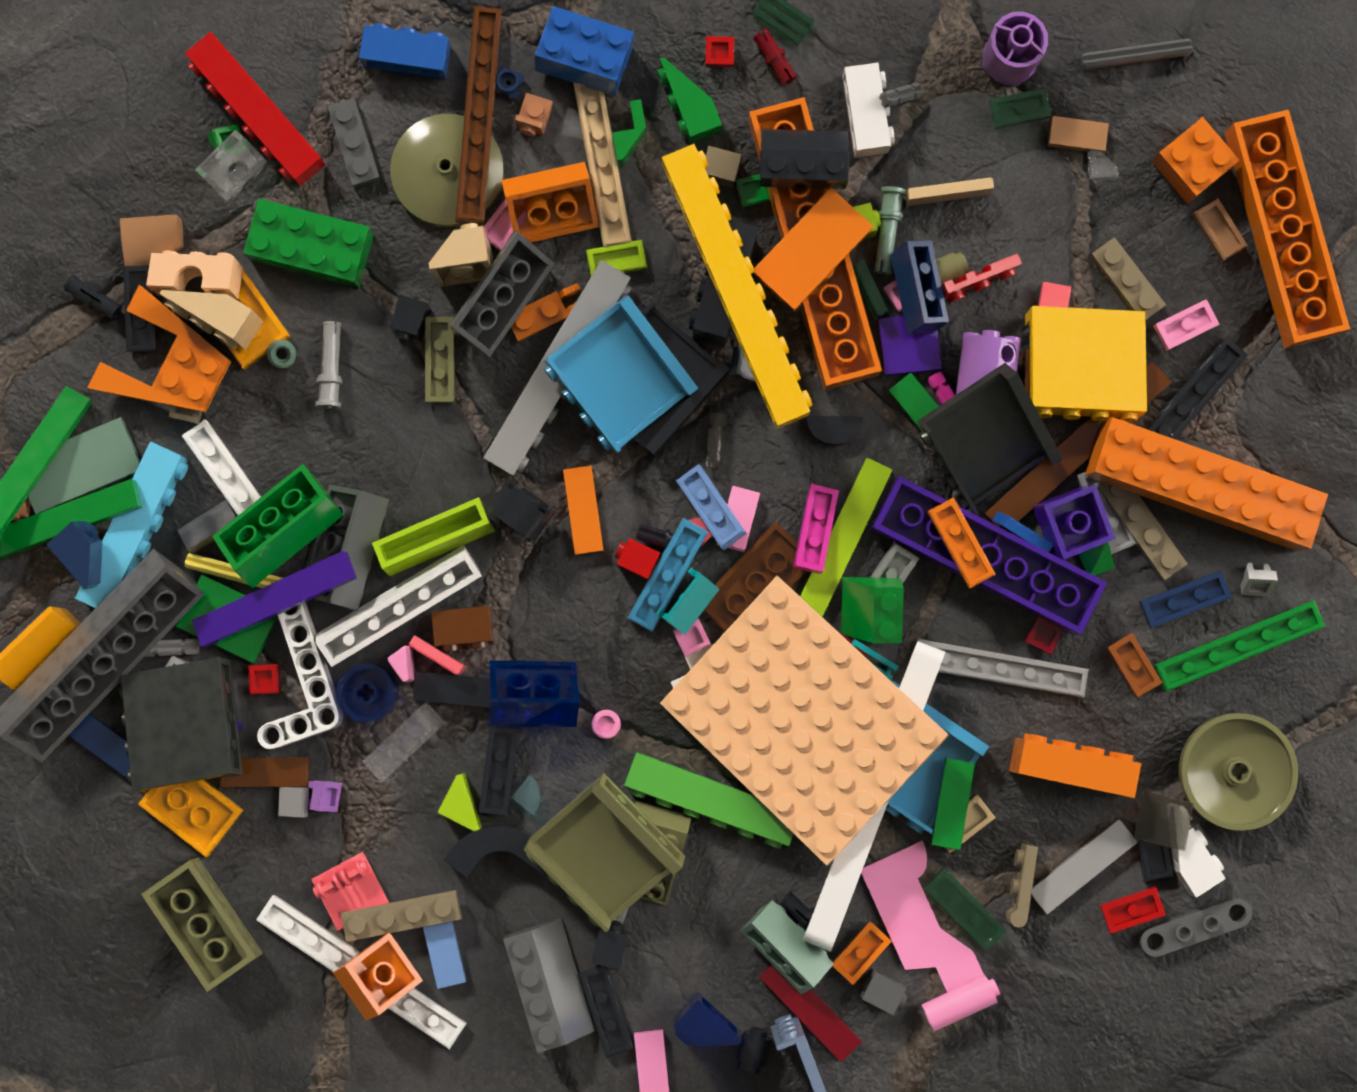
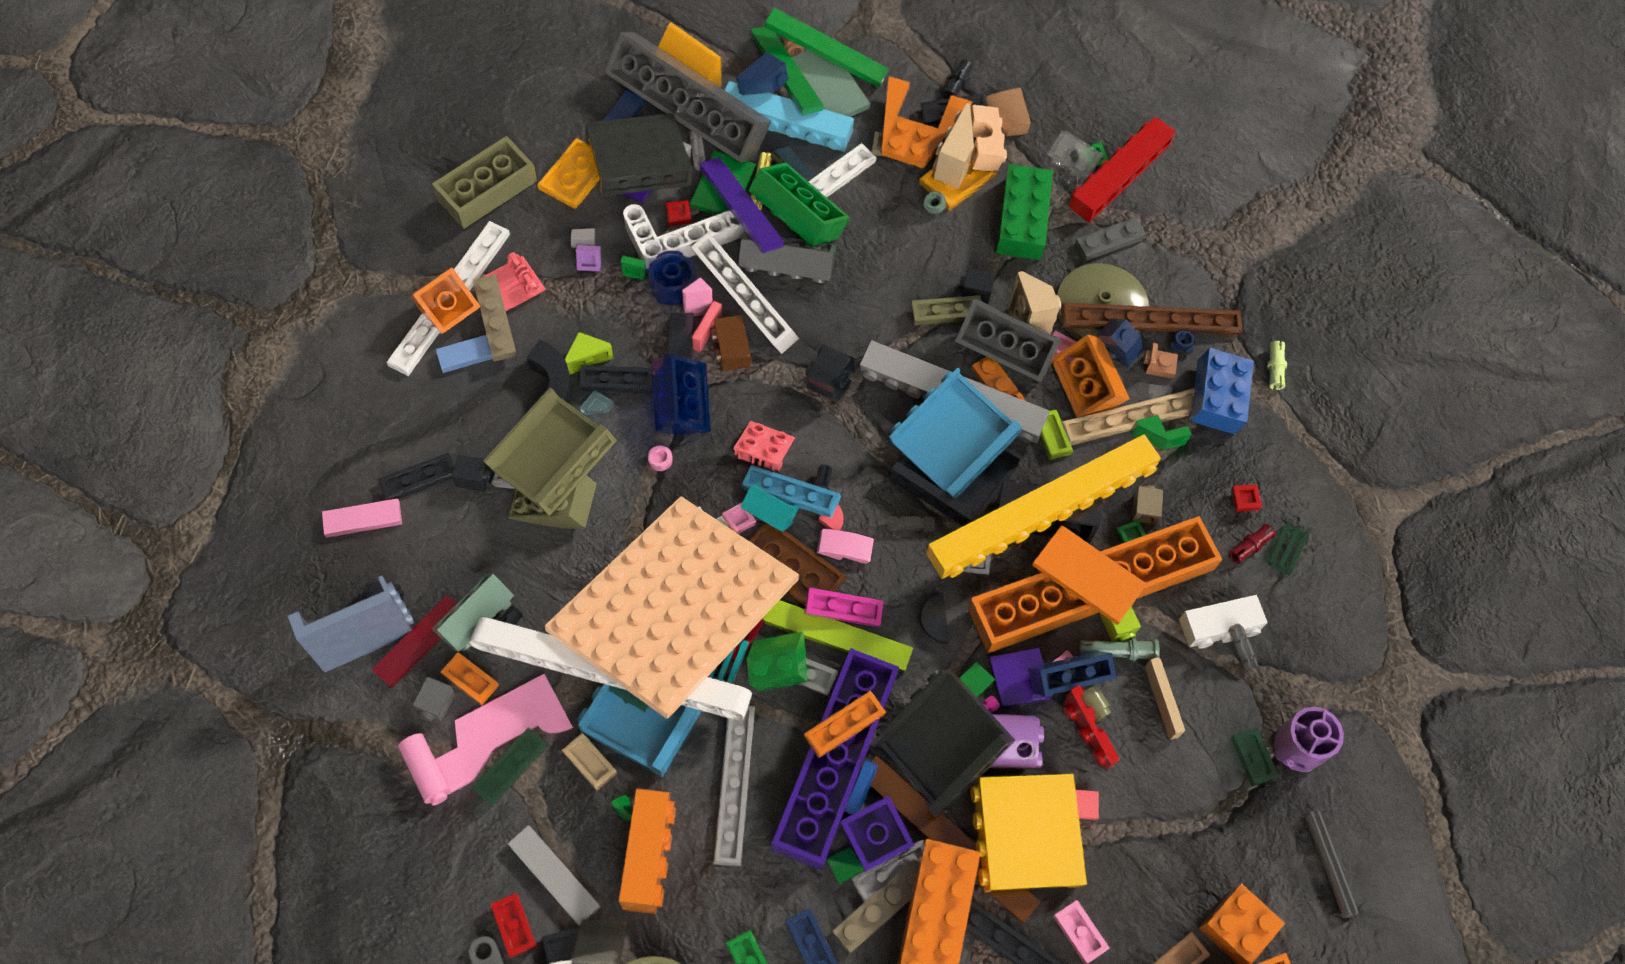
camera: 80 degrees right, 20 degrees down
reddish brown tile [221,757,309,787] -> none
light grey pin [315,321,343,410] -> none
blue brick [359,23,452,79] -> none
clear tile [362,702,446,783] -> none
lime brick [372,497,495,576] -> none
dark grey slope [503,918,595,1053] -> none
orange tile [563,466,604,555] -> none
red brick [614,538,661,580] -> none
bright green brick [624,752,794,849] -> none
green slope [657,57,722,144] -> none
clear blue slope [674,991,742,1047] -> none
medium blue tile [676,464,747,550] -> none
black slope [759,129,849,189] -> none
clear green tile [853,260,888,321] -> none
green tile [931,758,975,850] -> none
dark tan plate [1005,843,1038,928] -> none
dark red plate [1024,616,1064,655] -> none
medium nougat tile [1047,116,1109,154] -> none
clear tile [1088,150,1119,180] -> none
dark tan plate [1090,237,1166,320] -> none
dark orange plate [1106,633,1162,697] -> none
none -> green slope [611,795,633,826]
none -> green tile [621,256,647,280]
none -> coral hinge [733,421,795,472]
none -> dark blue slope [1097,318,1143,368]

